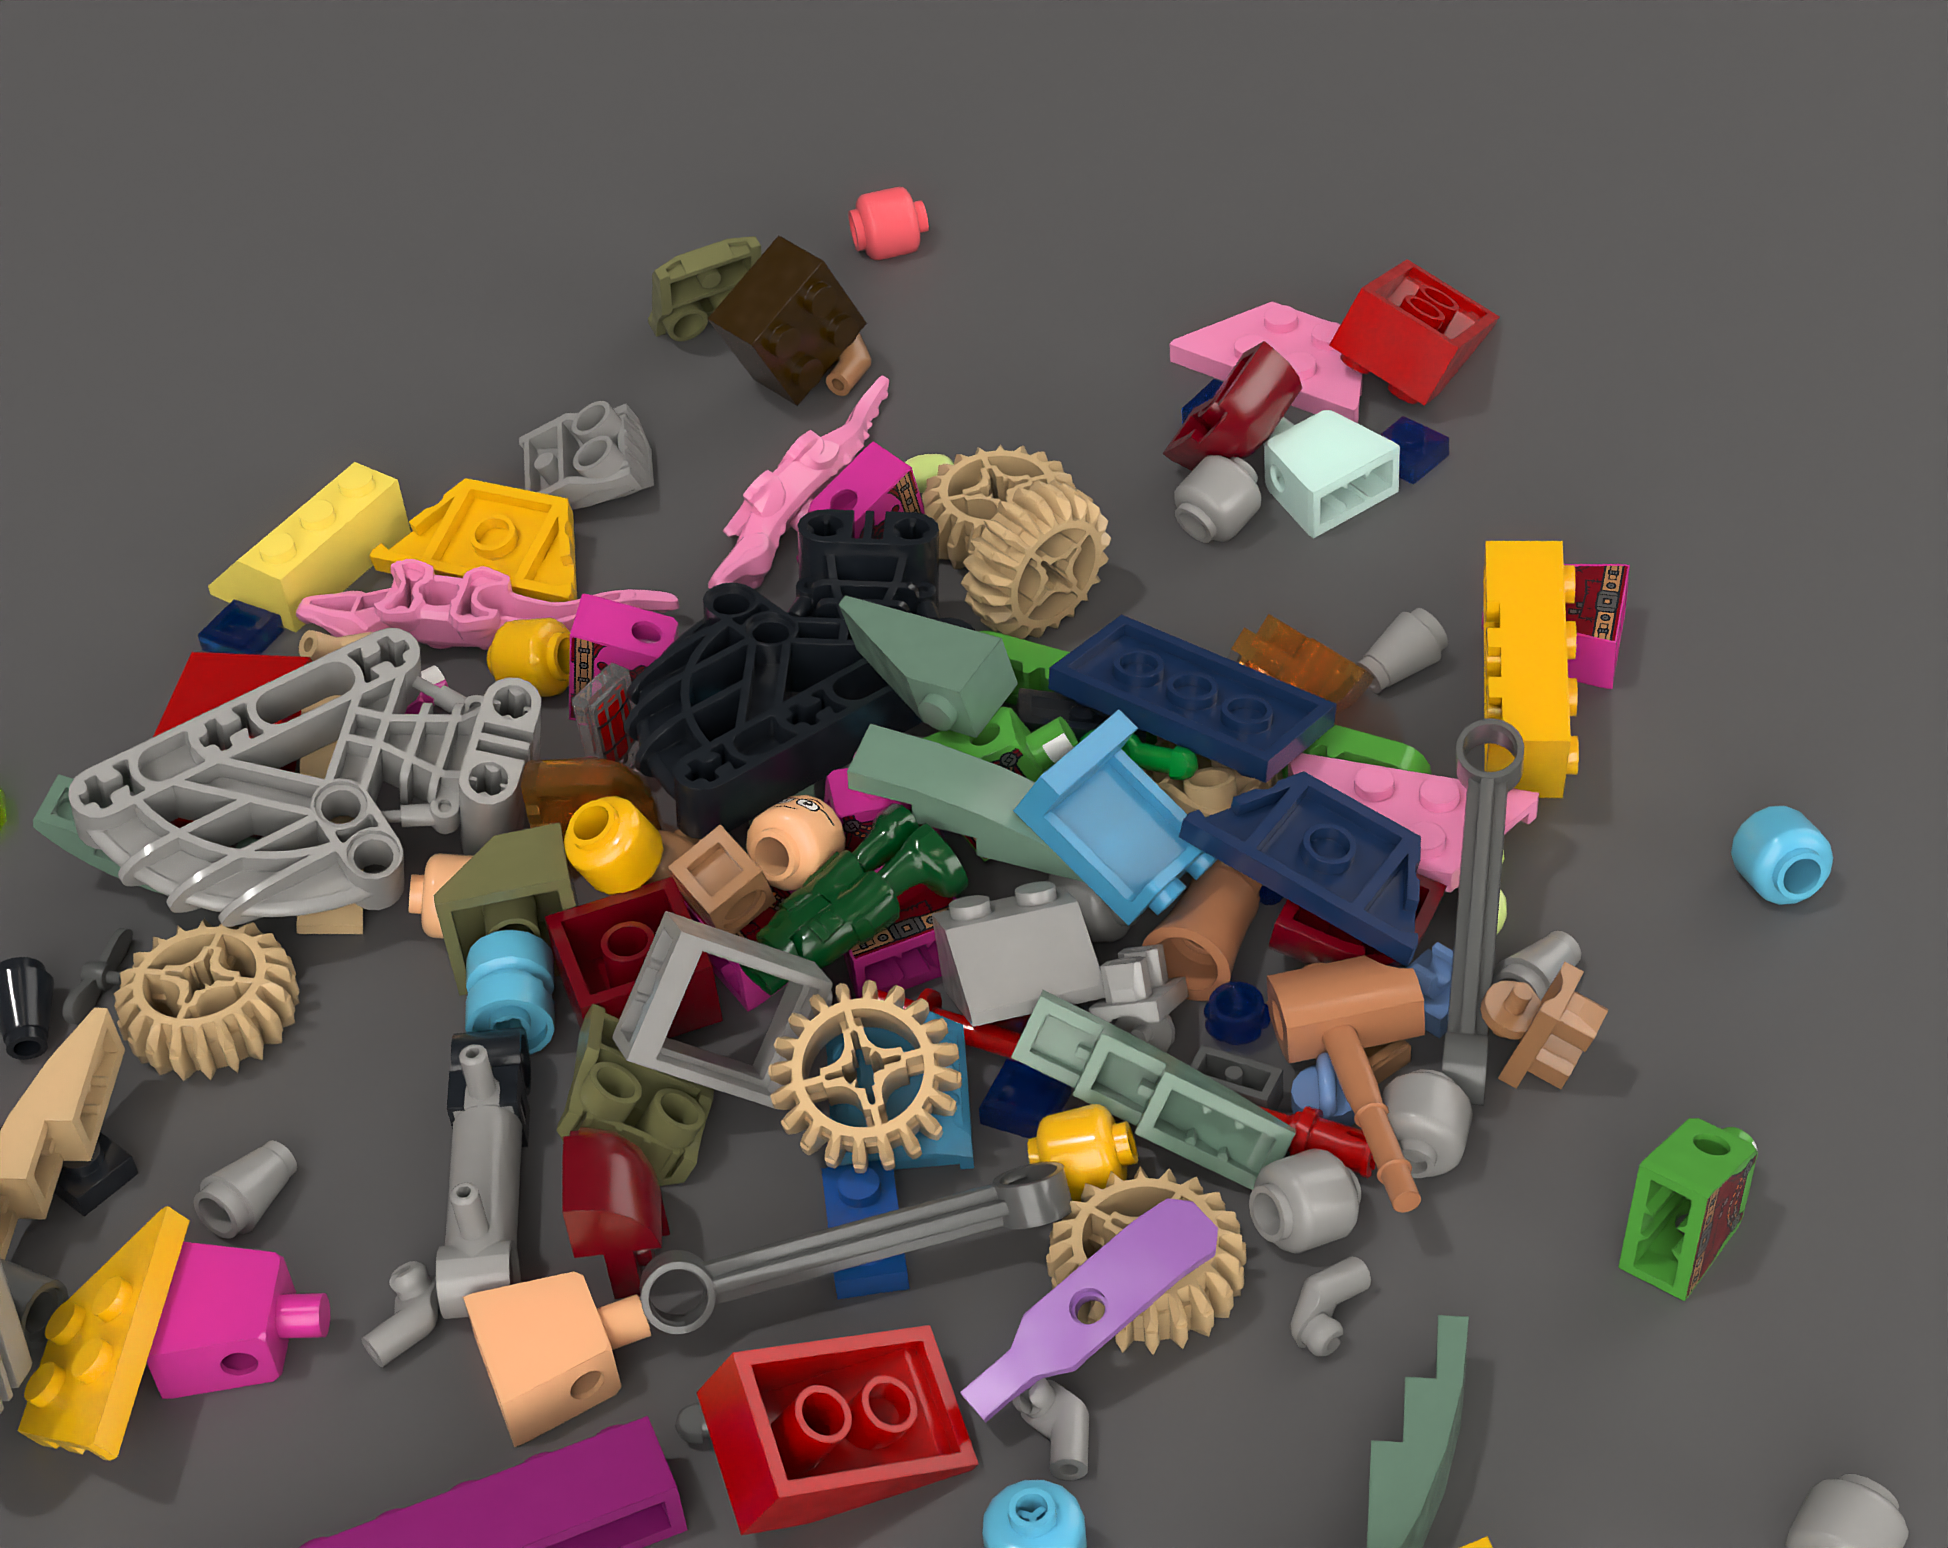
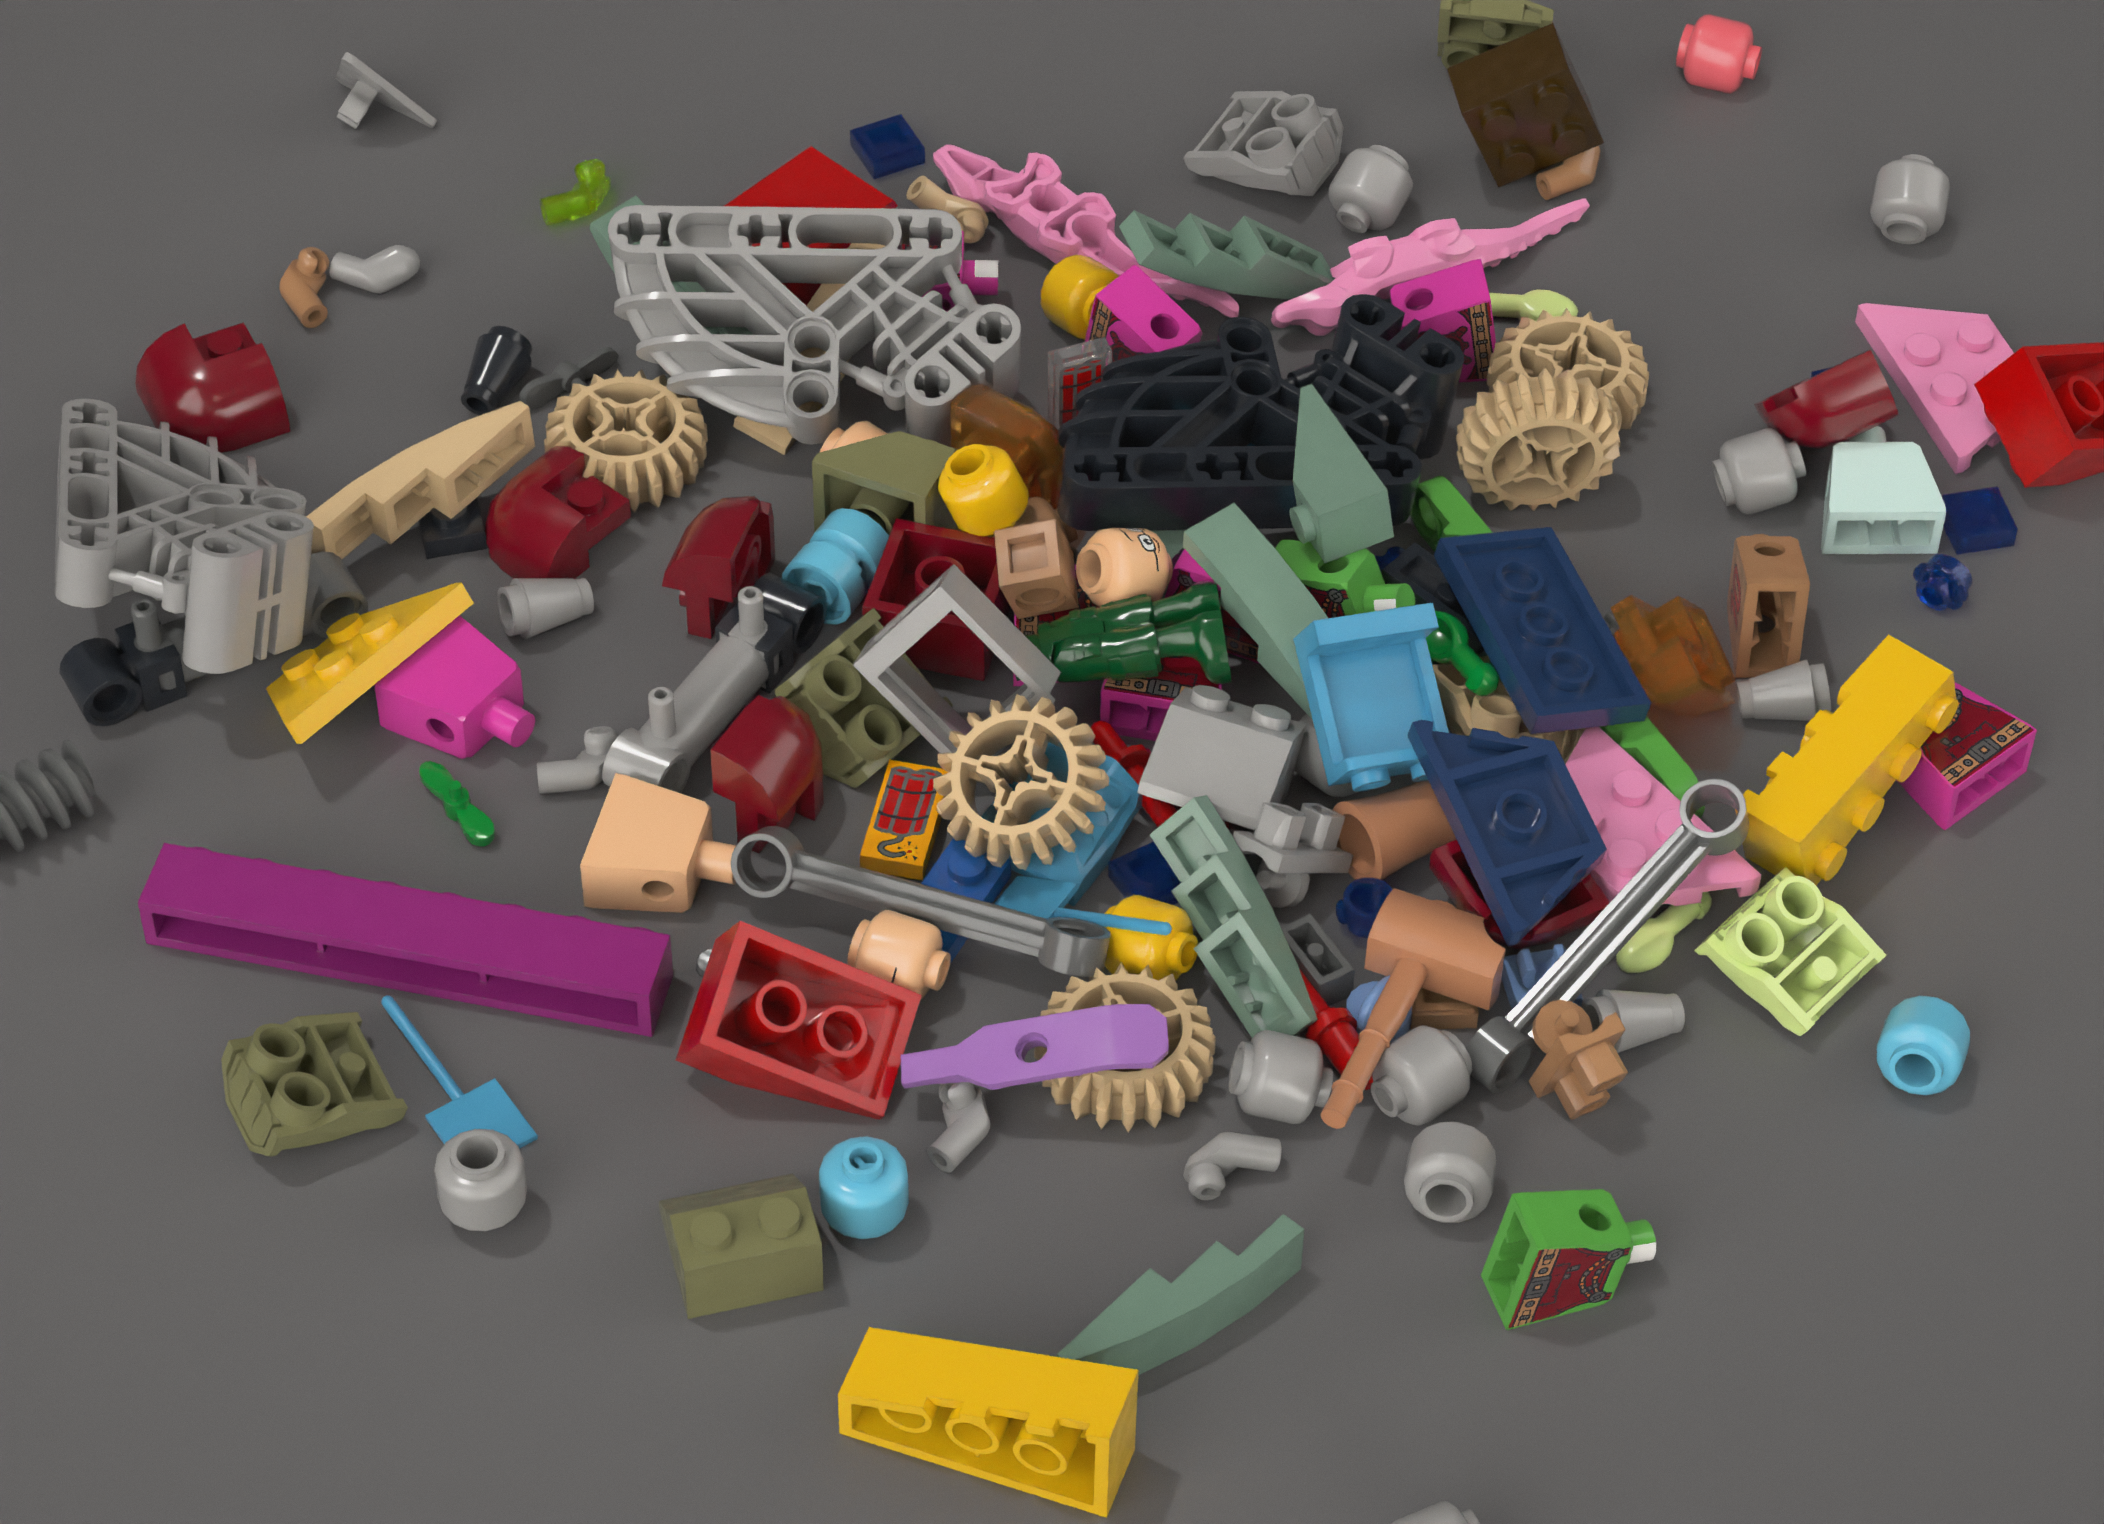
camera: 30 degrees right, 5 degrees up
light yellow slope [208,462,411,633] -> none
yellow wing [369,478,577,602] -> none
none -> green piece [419,761,495,847]
none -> dark red brick [485,446,631,579]
none -> dark red brick [662,496,776,639]
none -> light nougat head [847,910,951,1000]
none -> tile [859,760,948,881]
none -> dark azure piece [994,876,1172,935]
none -> sand green slope [1119,210,1336,299]
none -> light grey head [1328,145,1413,233]
none -> light grey head [1404,1122,1497,1223]
none -> yellowish green slope [1694,867,1887,1036]
none -> medium nougat torso [1727,534,1810,678]
none -> light grey head [1870,154,1950,244]
none -> clear blue plate [1913,554,1972,611]

